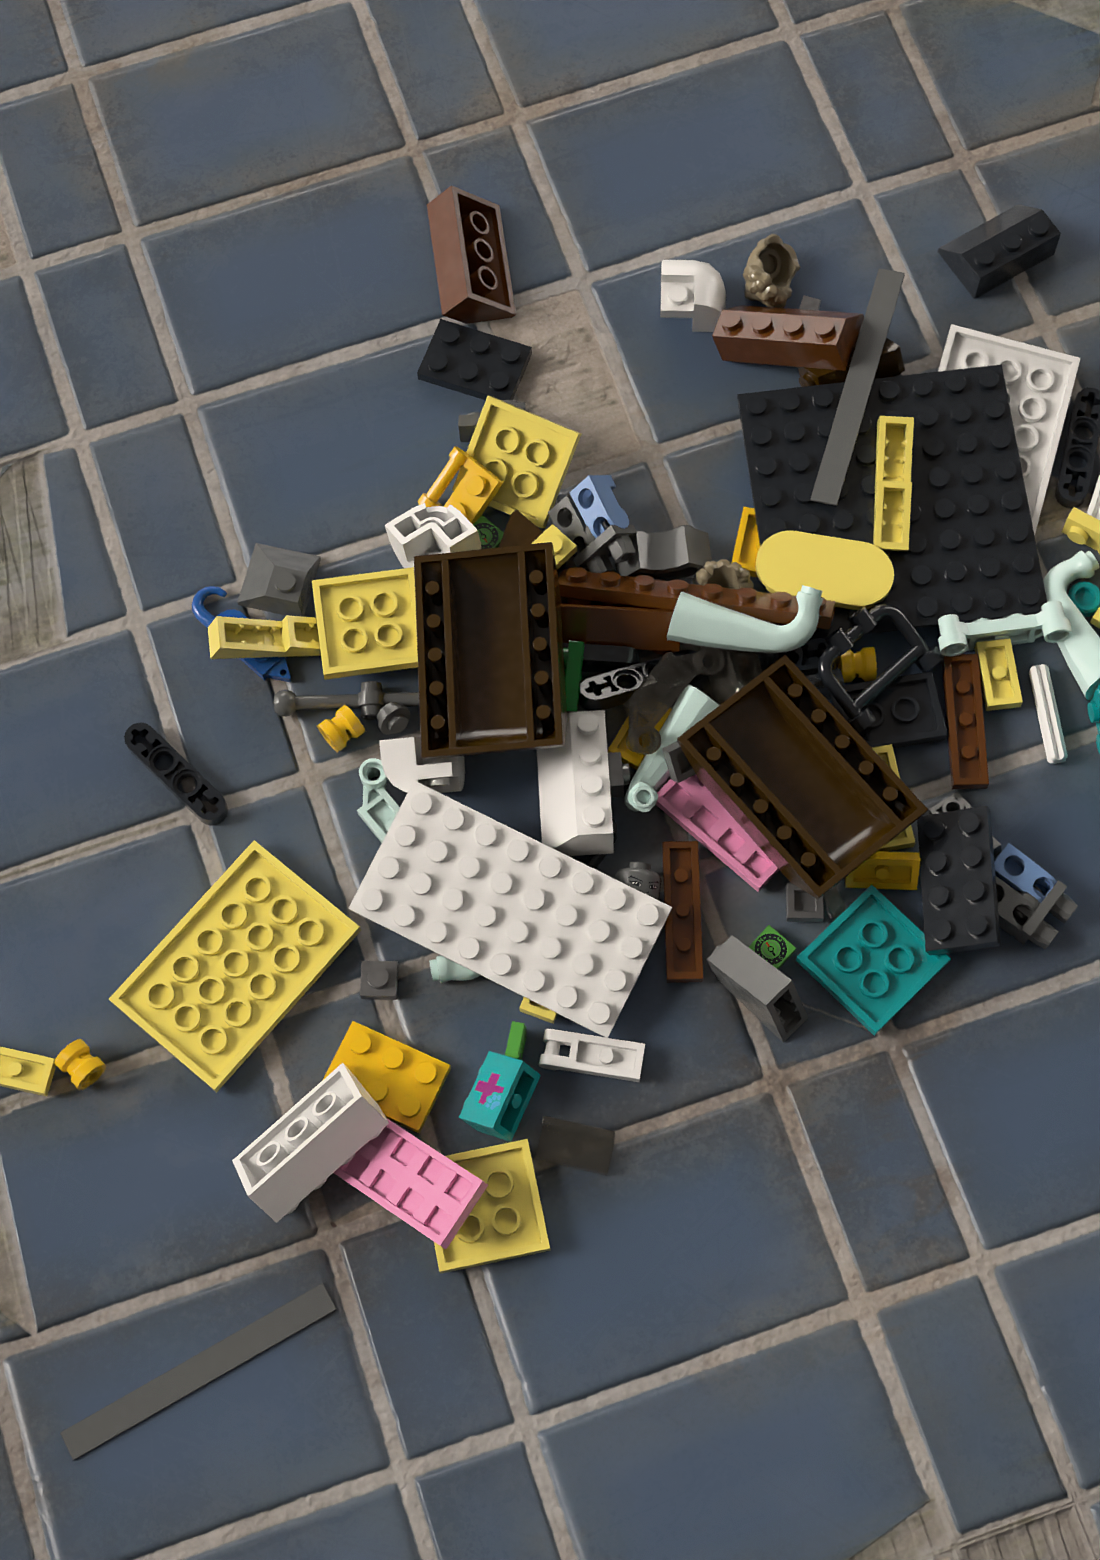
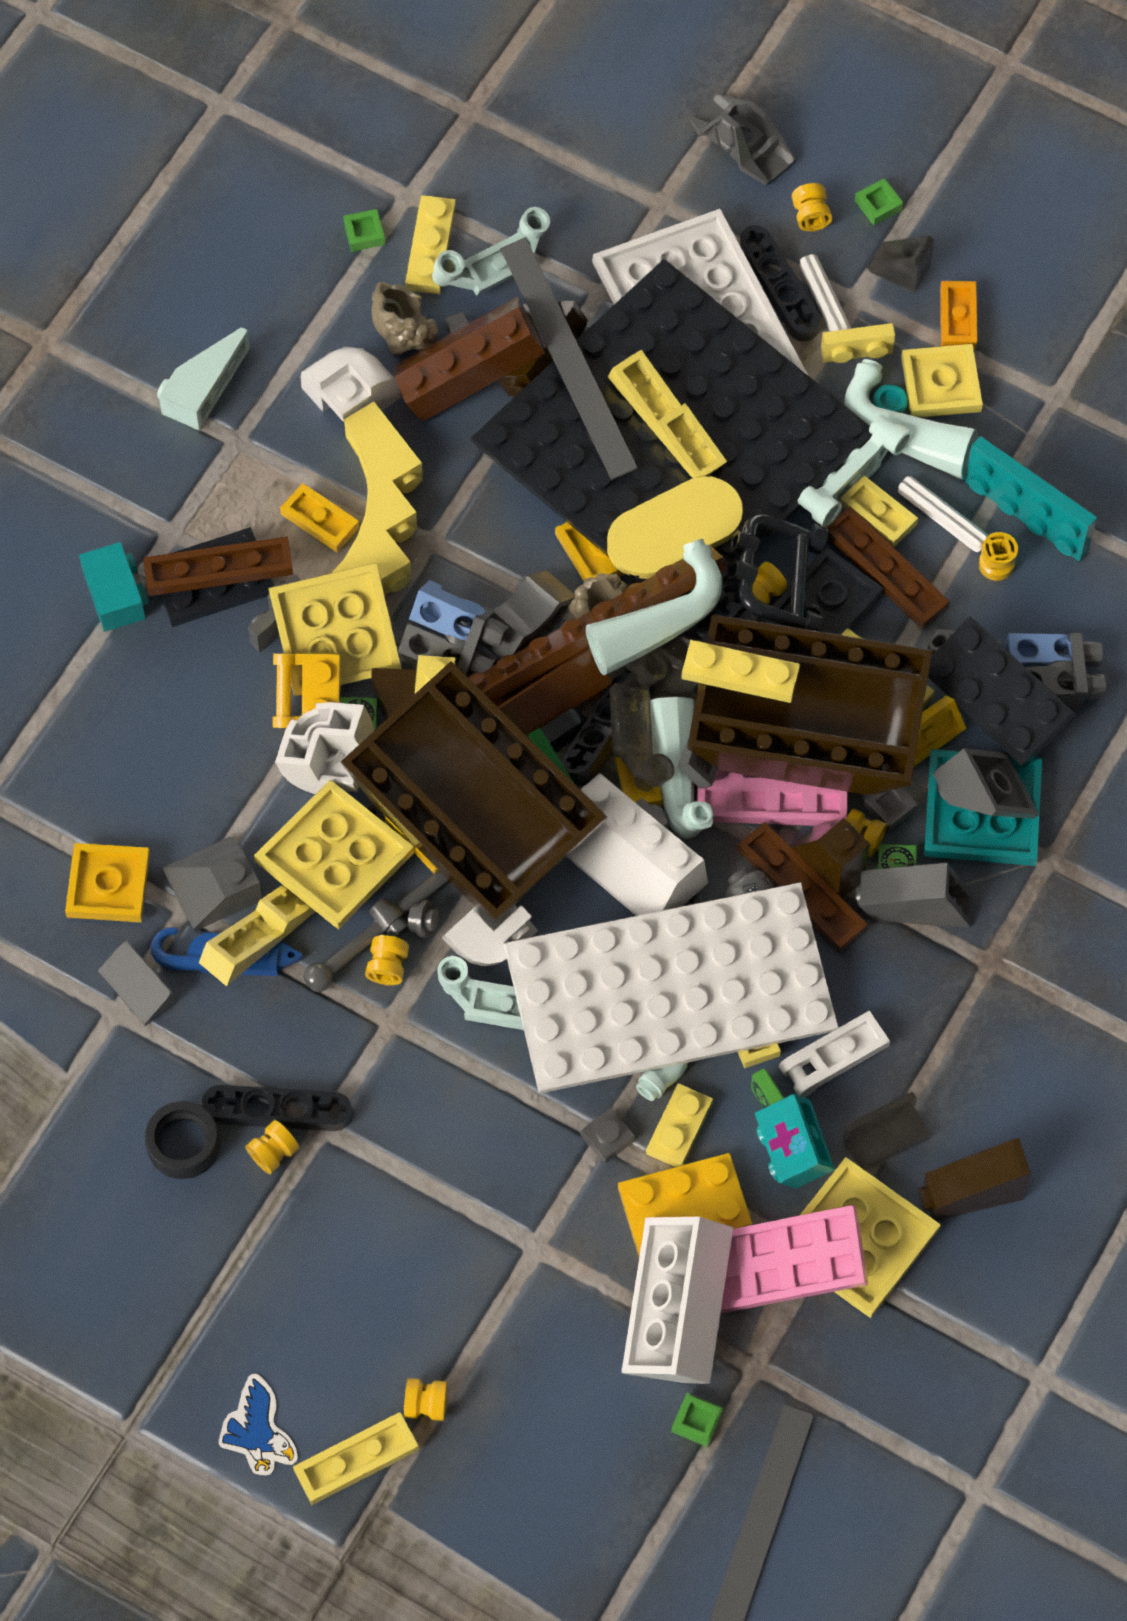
camera: 45 degrees left, 5 degrees down
light yellow plate [109,840,361,1093] -> none
reddish brown slope [427,185,516,324] -> none
black slope [938,204,1061,299] -> none
none -> yellow plate [65,843,150,922]
none -> teal brick [79,542,149,632]
none -> slope [98,940,175,1026]
none -> reddish brown plate [143,536,294,596]
none -> black tyre [145,1101,220,1179]
none -> light aqua slope [157,327,250,430]
none -> yellow wheel [245,1120,300,1175]
none -> yellow plate [280,483,359,553]
none -> light yellow arch [332,402,423,596]
none -> bright green tile [343,209,385,252]
none -> light yellow plate [405,195,456,295]
none -> light aqua plate [432,207,550,296]
none -> light yellow plate [646,1083,713,1167]
none -> bright green tile [671,1393,724,1447]
none -> light yellow plate [682,640,800,703]
none -> dark brown slope [790,818,870,898]
none -> yellow wheel [846,808,888,857]
none -> dark brown slope [918,1138,1031,1221]
none -> dark grey slope [933,748,1039,819]
none -> yellow wheel [979,532,1018,581]

